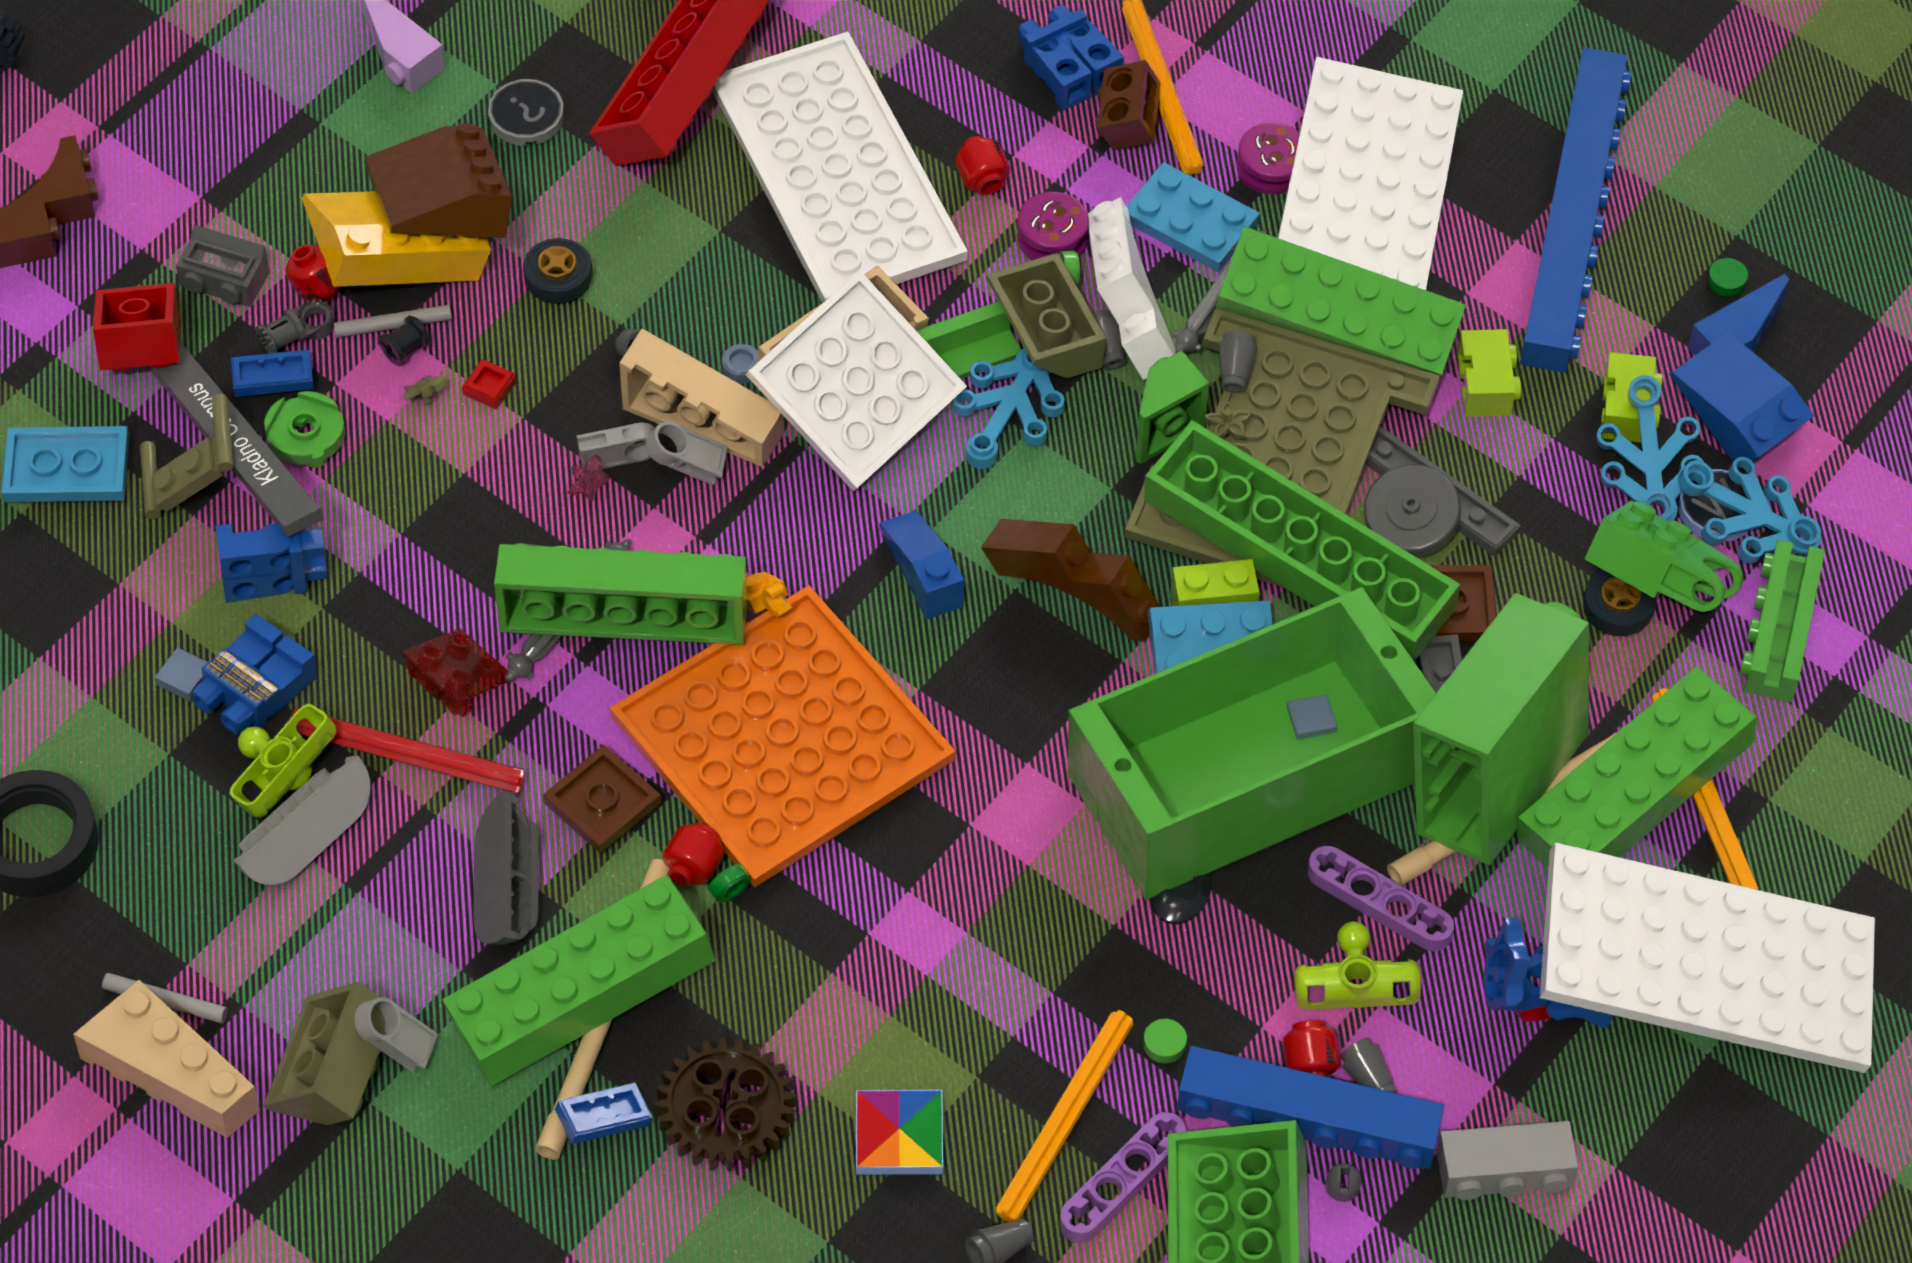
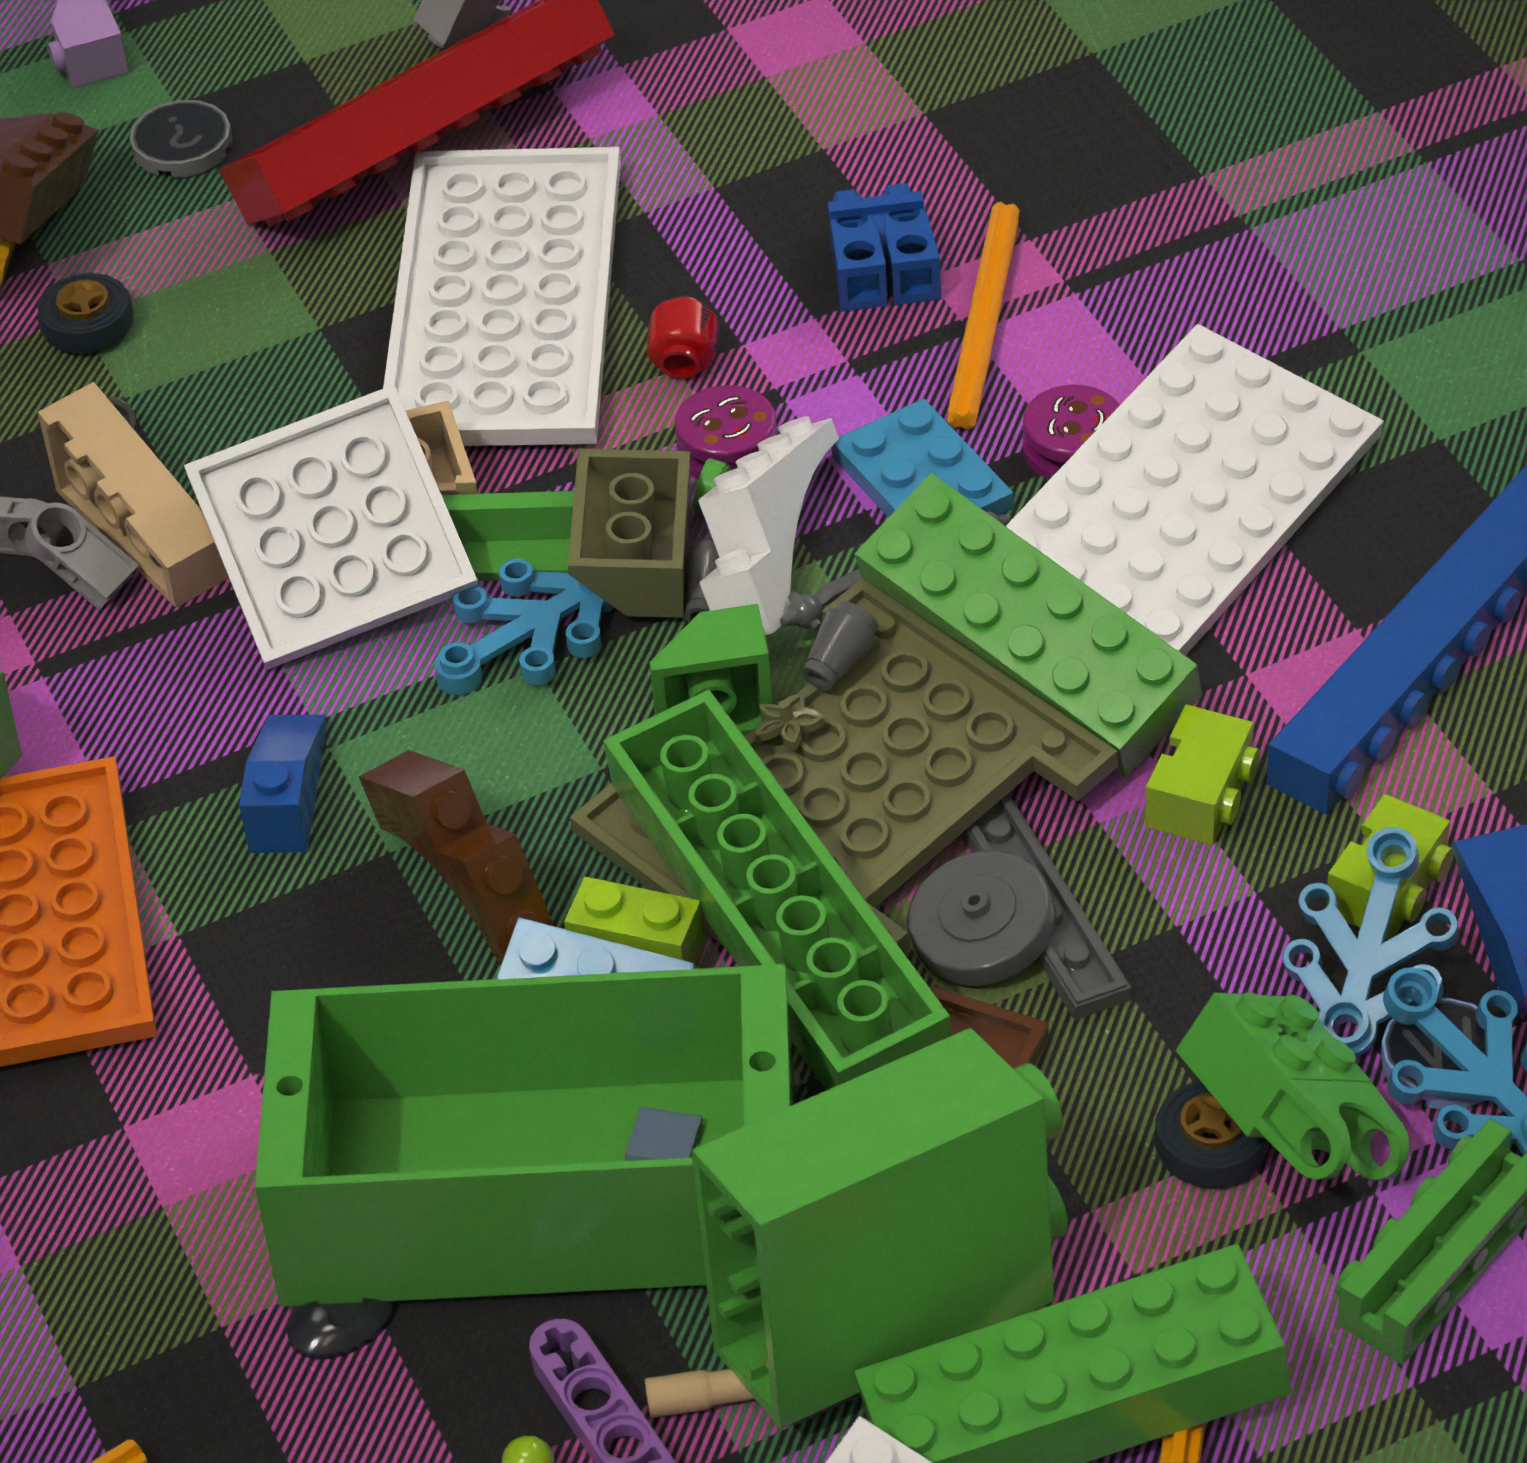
camera: 30 degrees right, 10 degrees down
light orange plate [747,571,792,617] -> none
reddish brown brick [1095,60,1160,151] -> none

